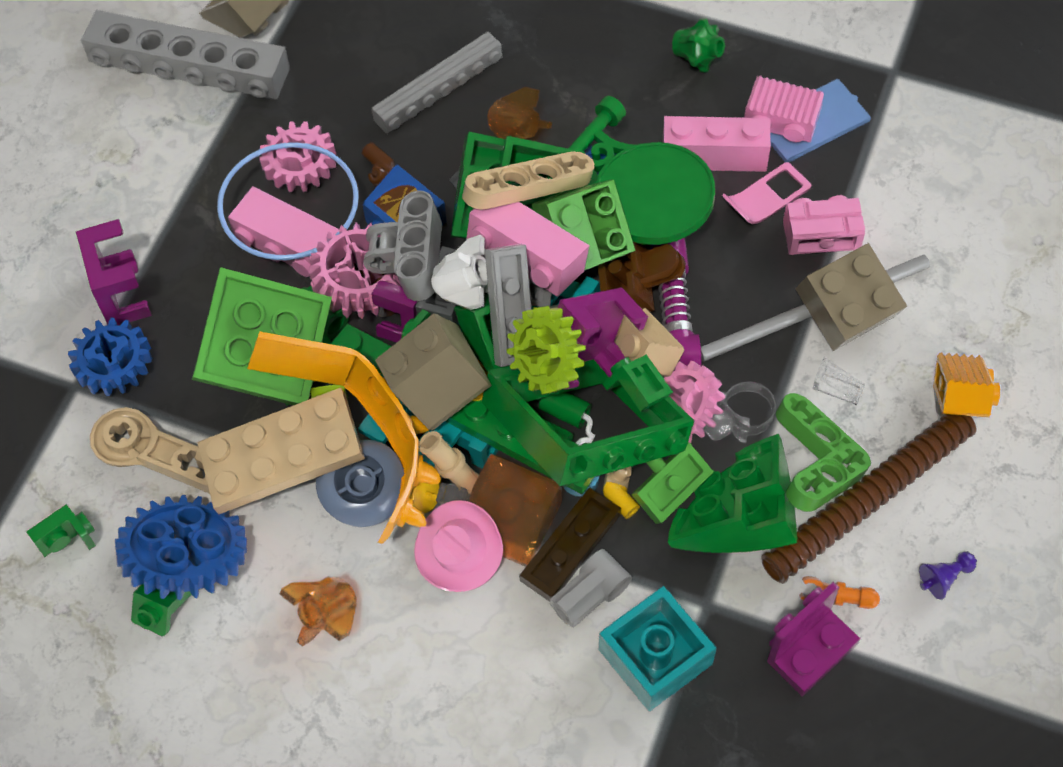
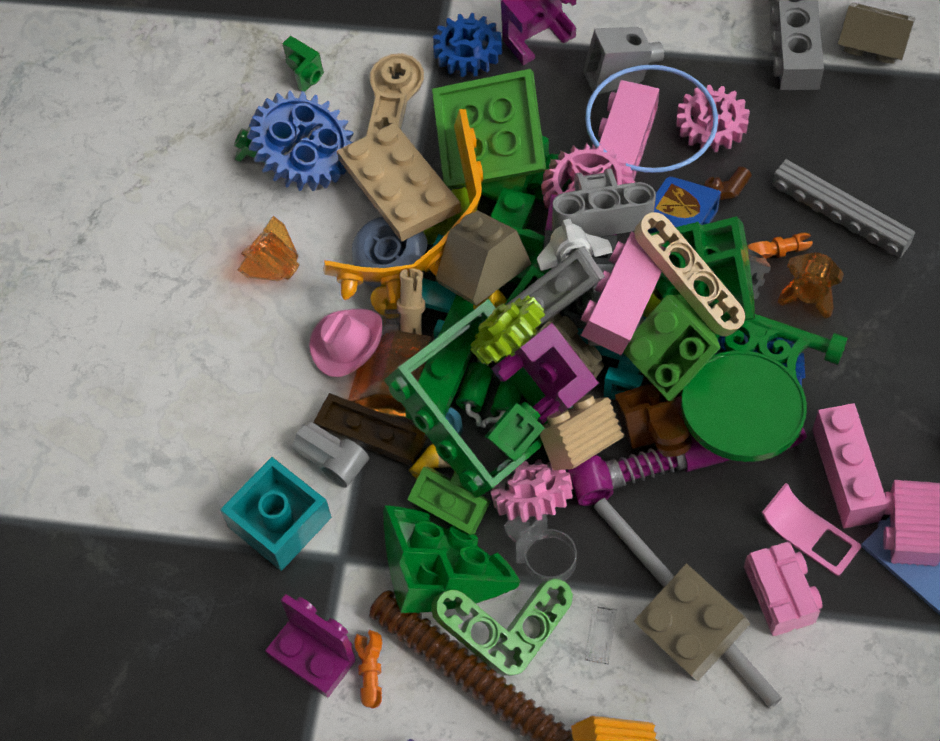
camera: 80 degrees right, 0 degrees up
none -> light grey torso [583,27,664,94]
none -> orange piece [747,233,813,259]

